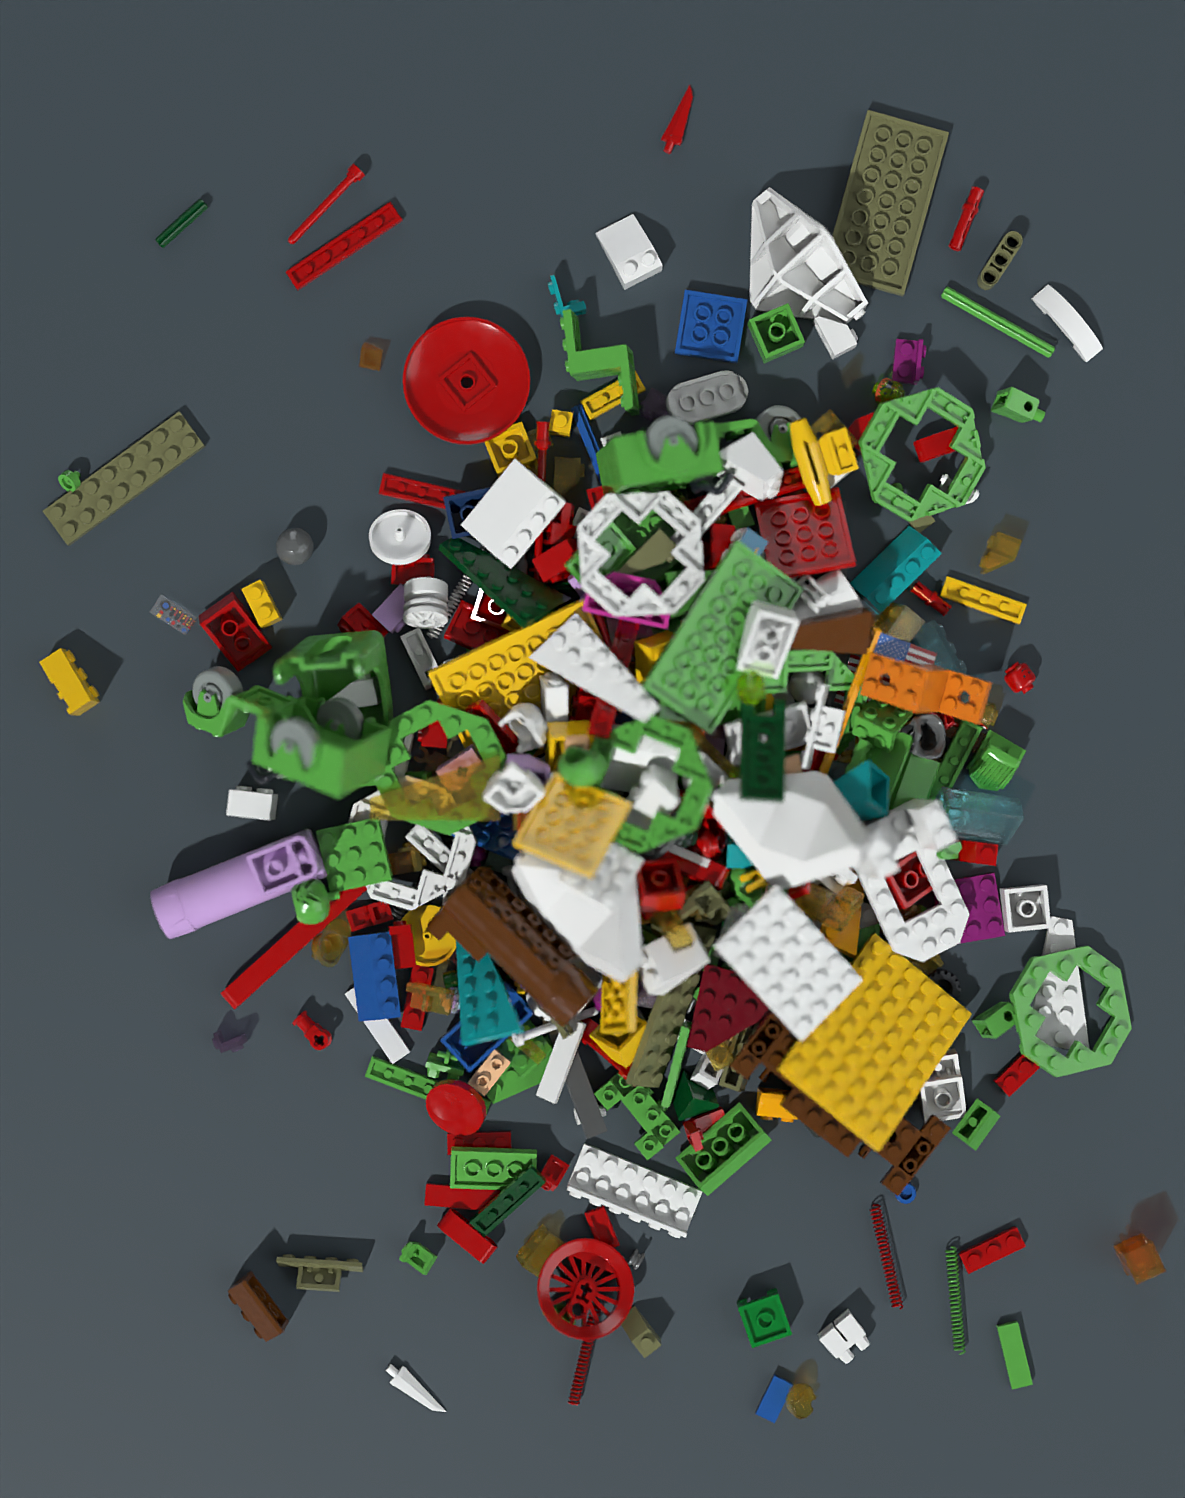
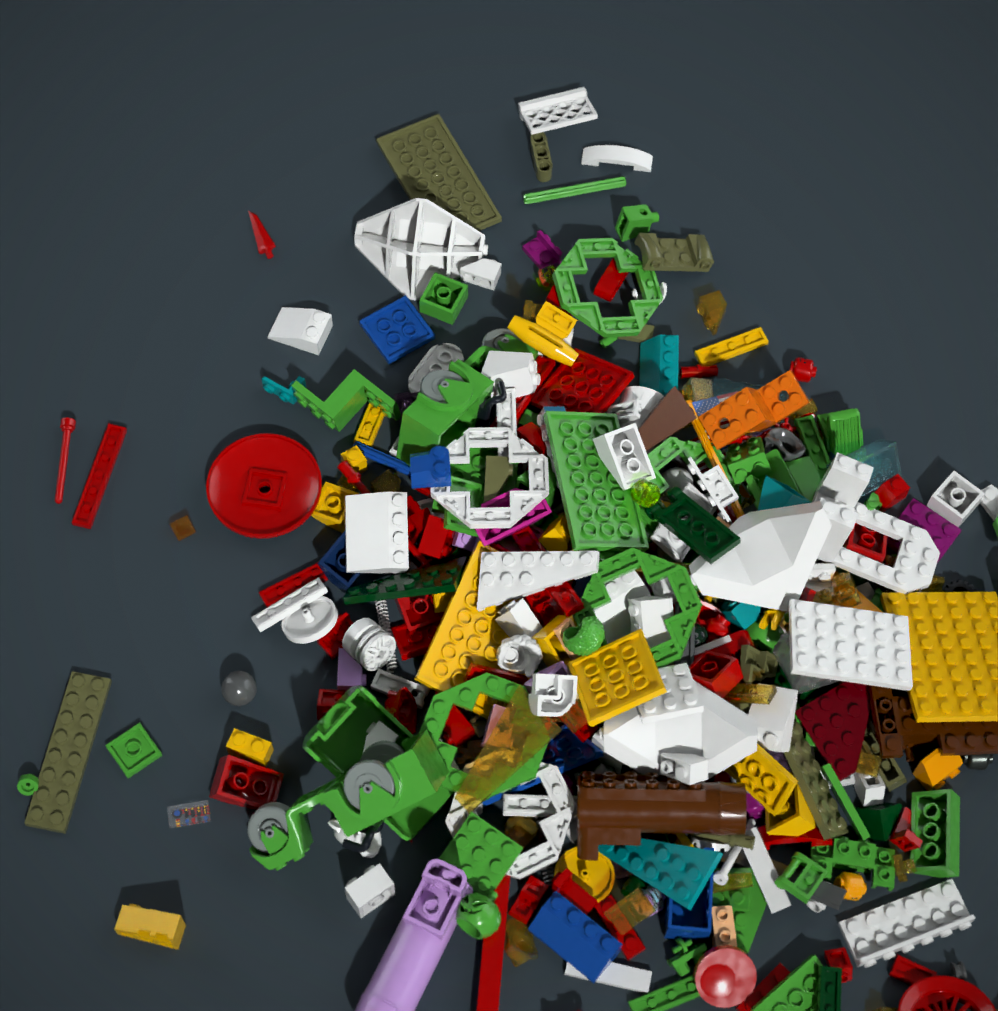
camera: 45 degrees left, 25 degrees down
red pin [948,186,985,251] -> none
none -> bright green tile [105,722,162,779]
none -> white tile [251,577,328,632]
none -> red hat [385,686,417,734]
none -> blue slope [410,446,451,489]
none -> white fence [518,87,598,135]
none -> olive piece [634,233,714,272]
none -> white slope [660,753,709,785]
none -> bright green plate [774,852,828,904]
none -> light orange head [834,872,867,901]
none -> clear yellow tile [893,854,917,882]

